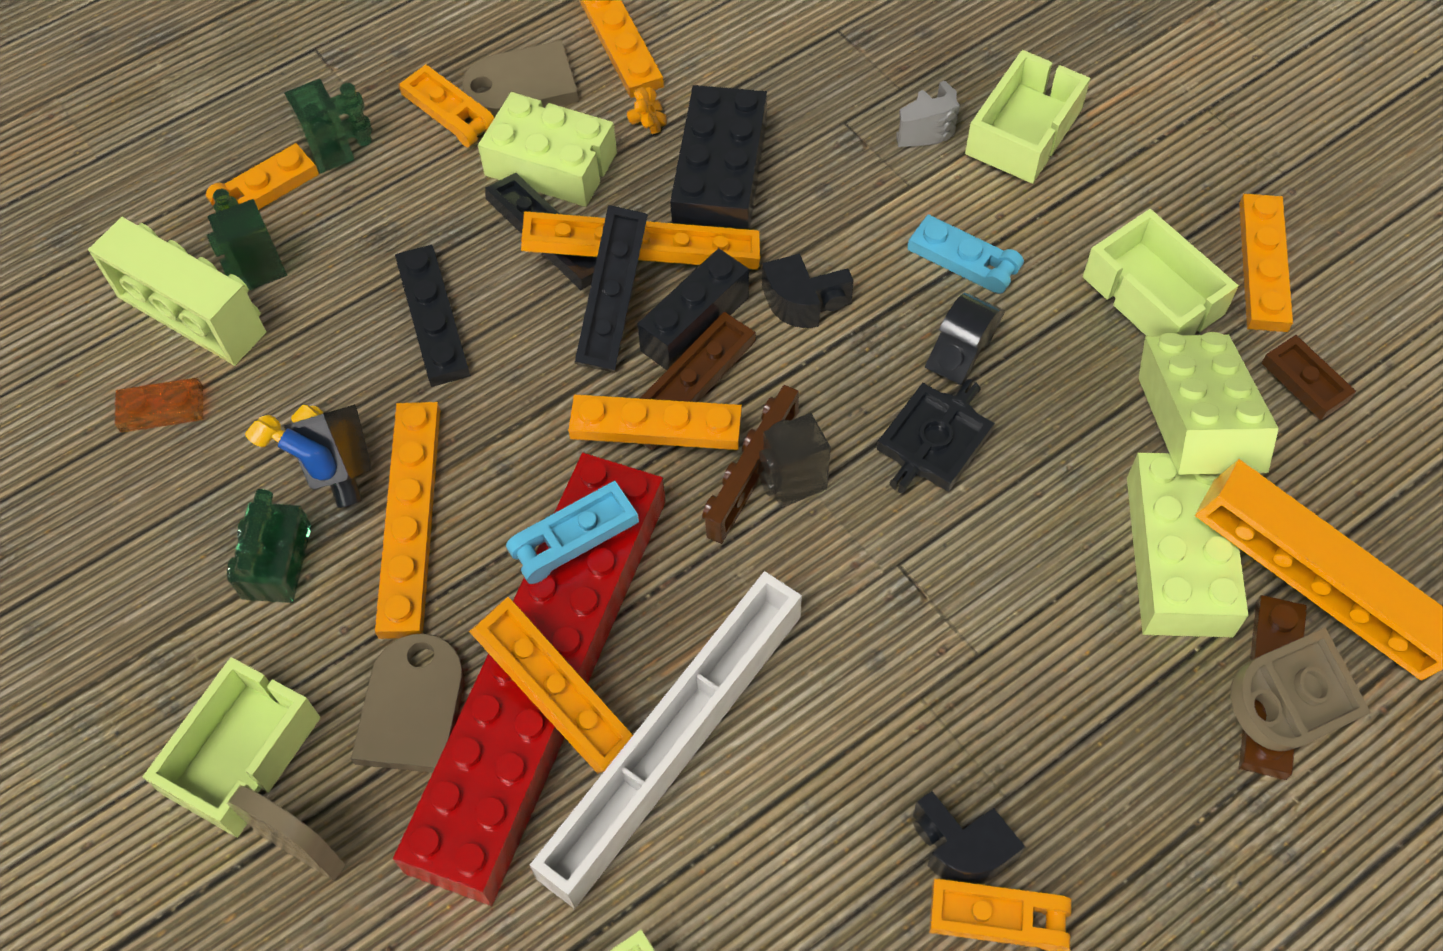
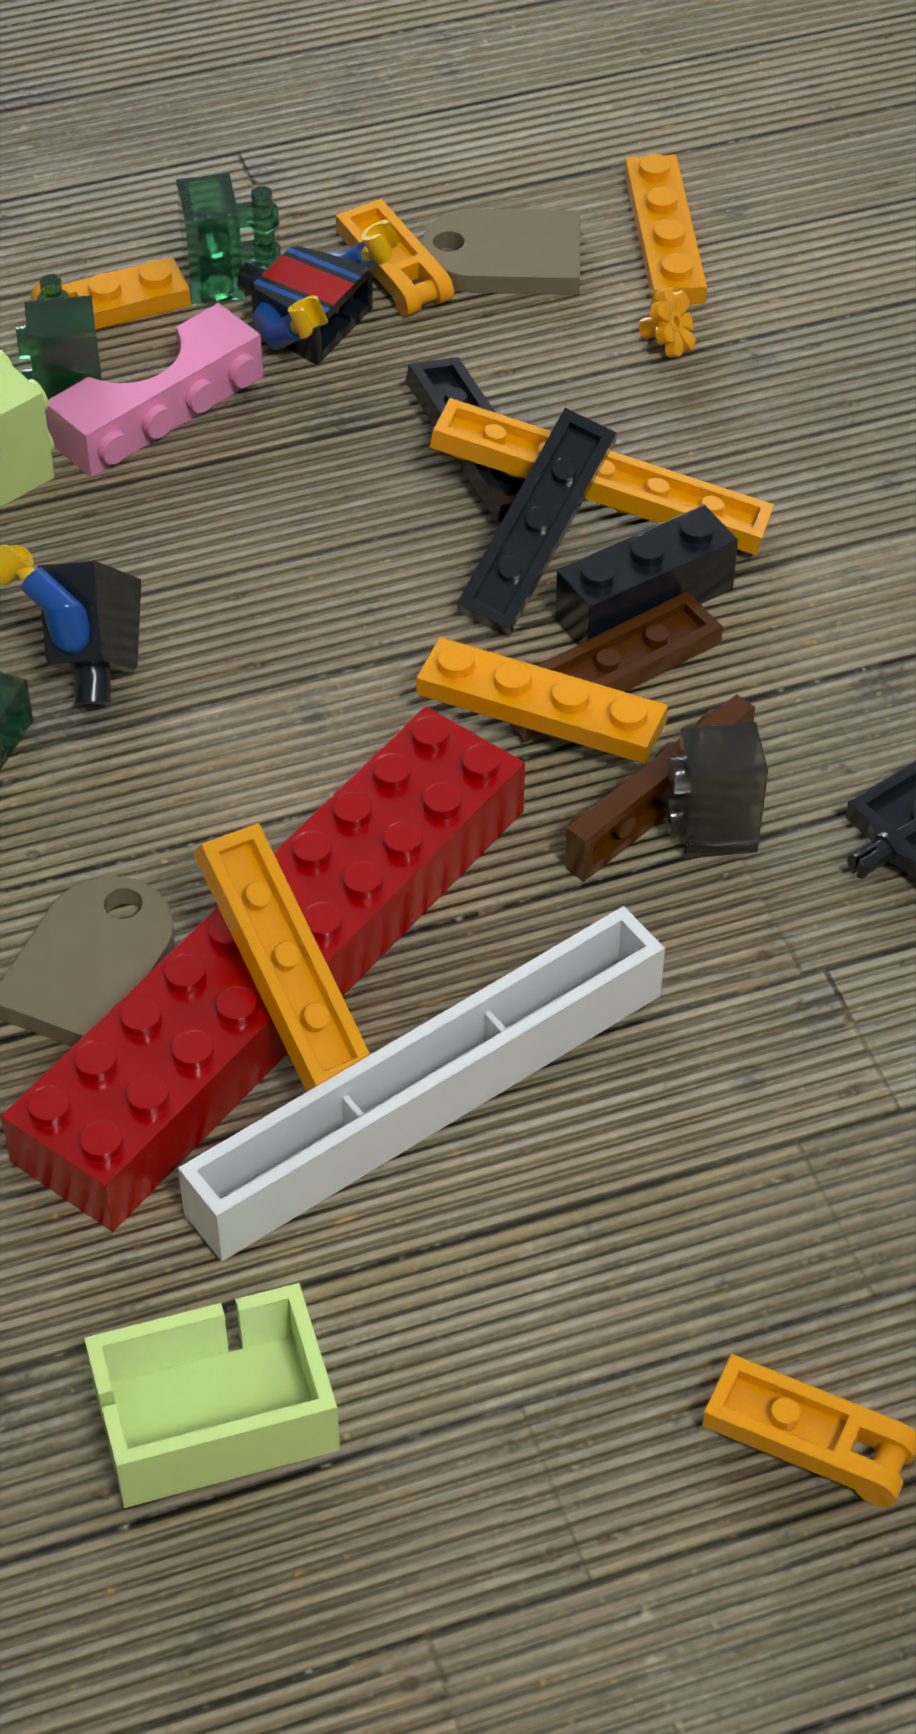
camera: 15 degrees right, 10 degrees down
light orange plate [375,402,441,639] -> none
black plate [395,244,470,387] -> none
yellowish green piece [478,92,617,207] -> none
medium azure plate [506,481,639,584] -> none
black brick [670,85,767,230] -> none
black brick [762,254,854,328] -> none
black brick [913,791,1025,884] -> none
none -> bright pink arch [46,303,263,478]
none -> torso [237,220,400,365]

